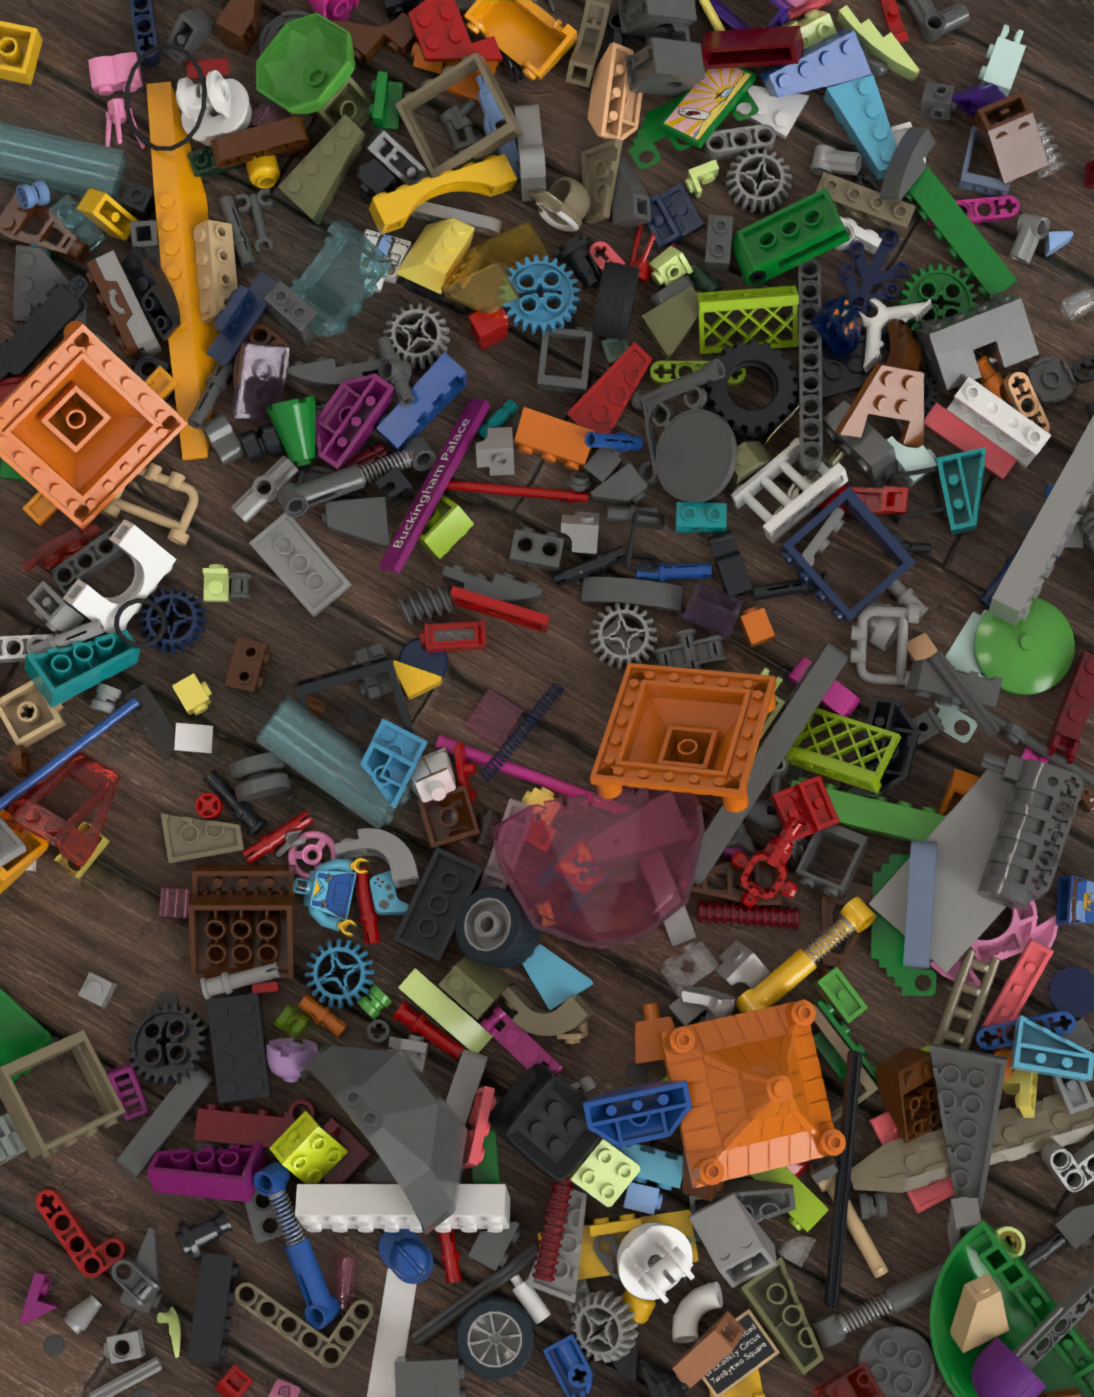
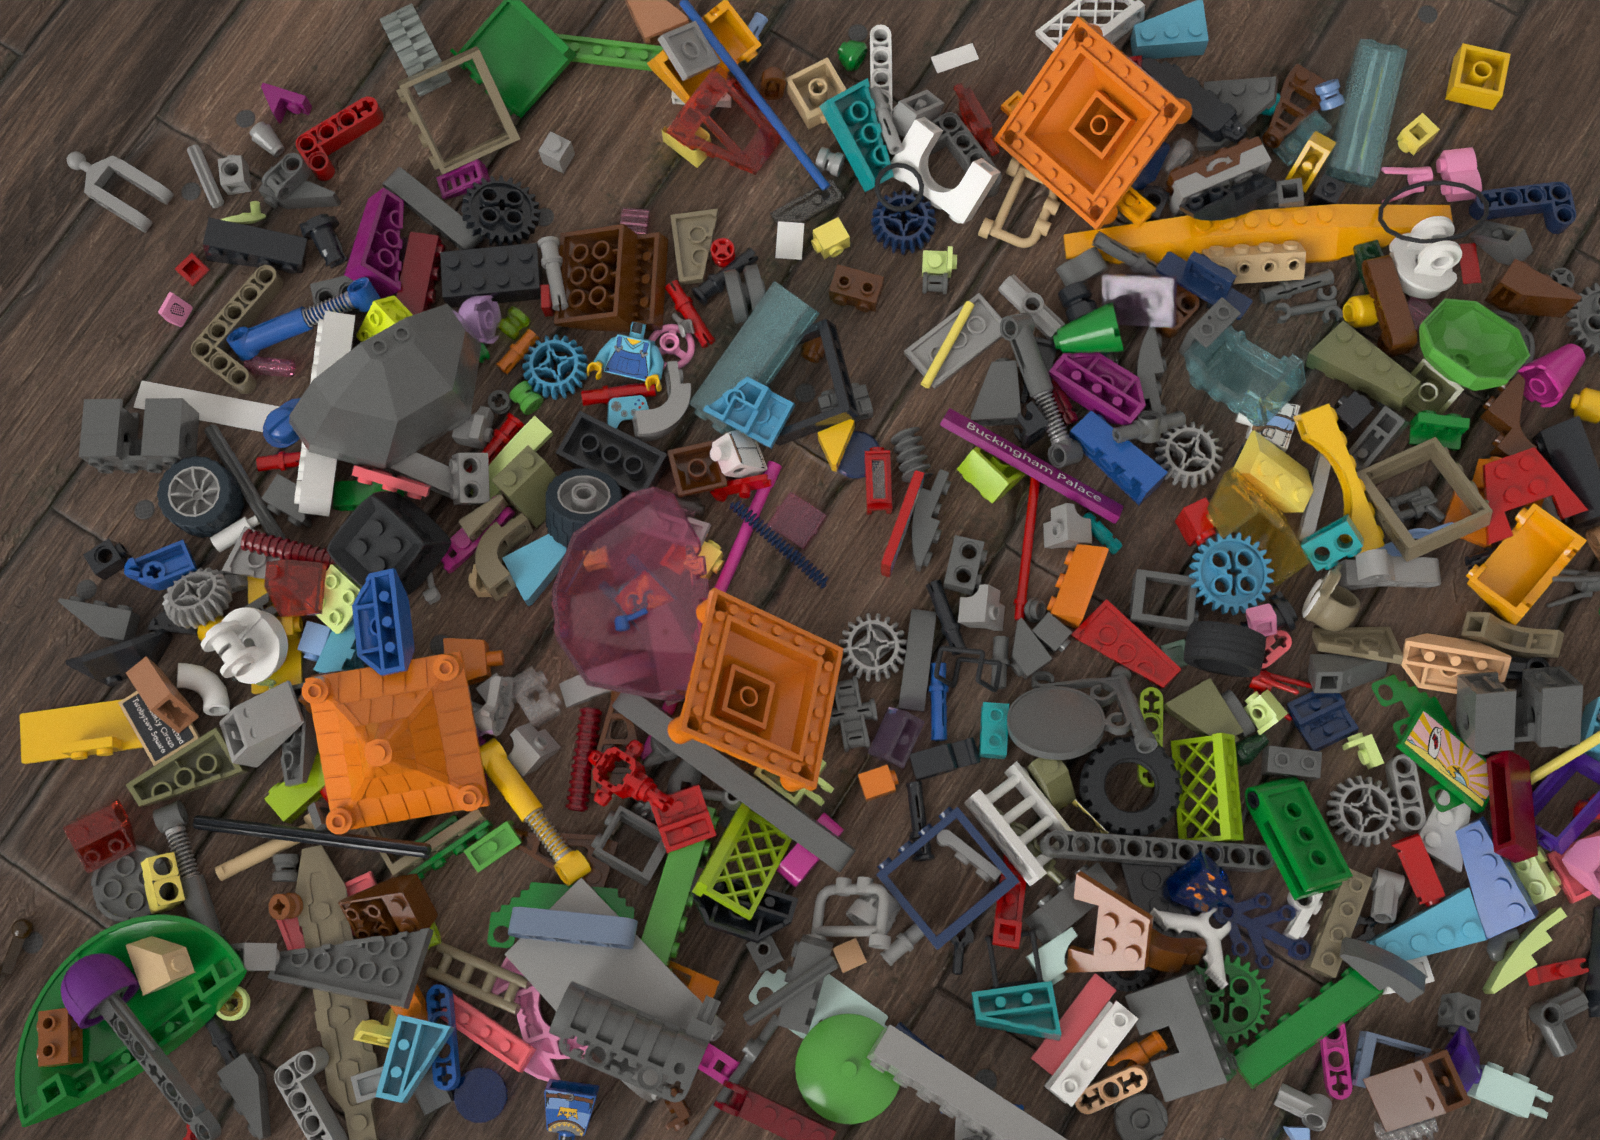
camera: 100 degrees right, 5 degrees down
blue pin [585,431,643,452] -> none
clear brick [776,1235,816,1267] -> none
none -> light yellow piece [141,852,185,914]
none -> clear red slope [264,559,327,618]
none -> dark orange wheel [269,892,303,920]
none -> light grey brick [449,453,490,505]
none -> dark tan slope [458,494,508,542]
none -> blue hand [614,607,648,632]
none -> light yellow bar [921,301,975,388]
none -> bright pink slope [1246,604,1277,637]
none -> teal brick [1301,514,1364,571]
none -> red window [1390,833,1446,906]
none -> light yellow brick [1397,113,1440,156]

